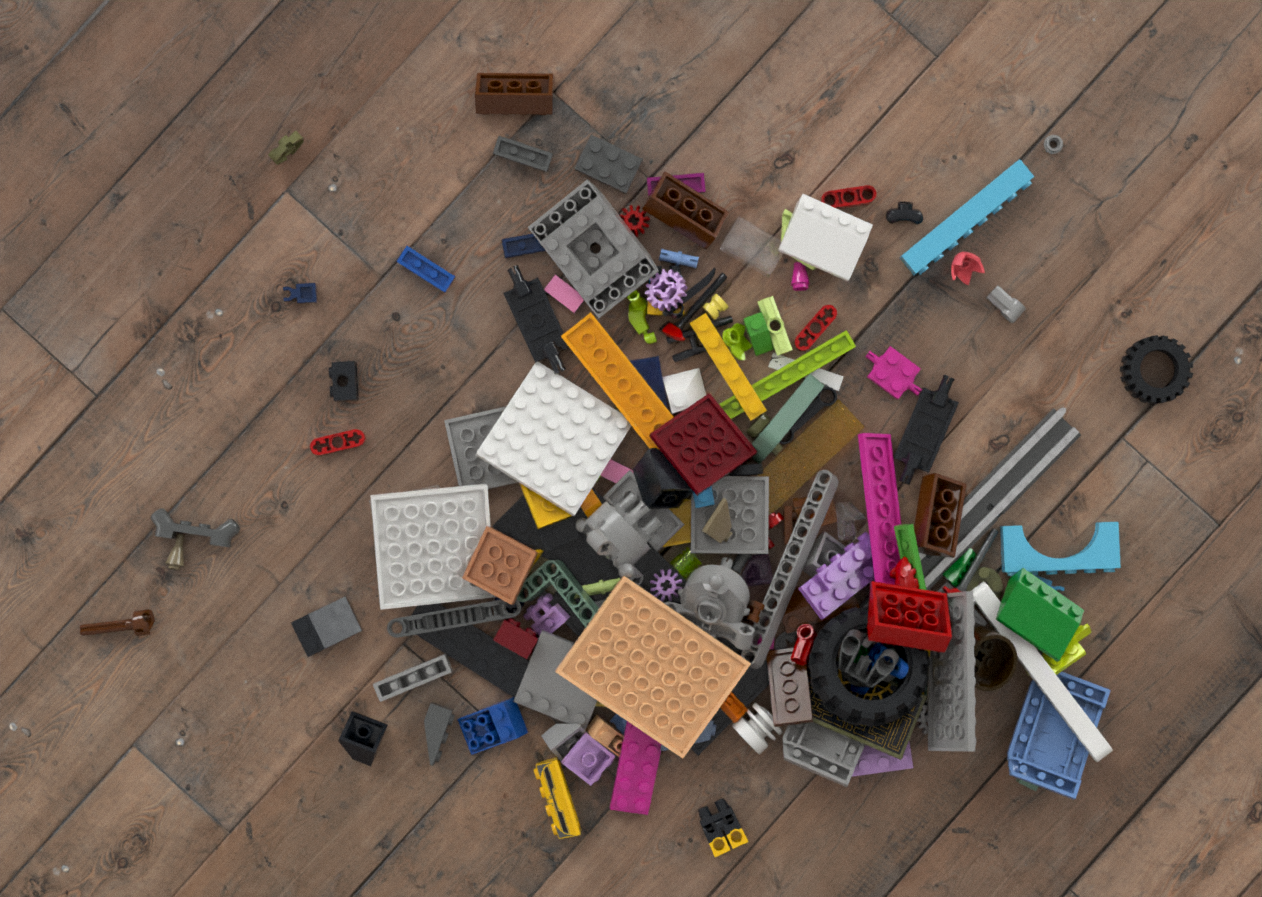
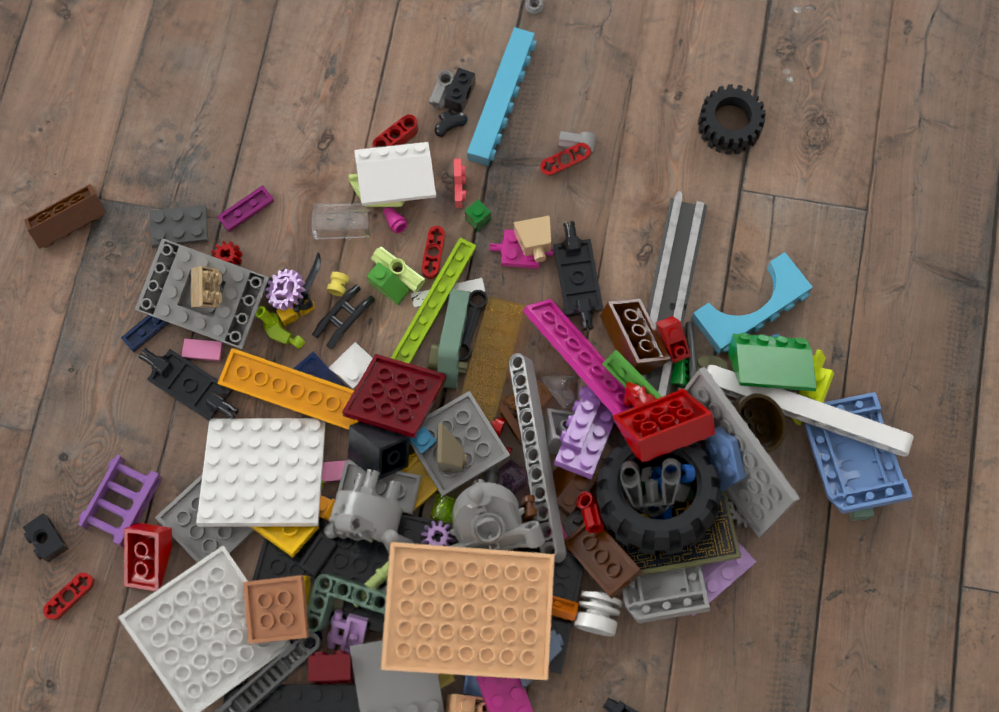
camera: 30 degrees left, 15 degrees down
blue plate [396,246,455,293] -> none
dark grey plate [493,136,553,173] -> none
reddish brown slope [642,171,729,249] -> none
light blue pin [659,249,699,269] -> none
black piece [659,273,727,341] -> none
yellow plate [690,313,767,421] -> none
lime plate [722,323,752,361] -> none
black tyre [729,464,763,476] -> none
coral piece [951,252,985,285] -> none
none -> medium lavender fence [78,454,162,548]
none -> red slope [124,523,172,591]
none -> tan slope [191,266,222,308]
none -> light grey piece [429,70,454,109]
none -> black brick [444,67,476,113]
none -> coral plate [454,159,466,208]
none -> green brick [464,199,491,232]
none -> tan torso [514,216,551,262]
none -> red beam [540,143,592,176]
none -> red slope [655,316,691,363]
none -> medium blue wing [705,426,746,492]

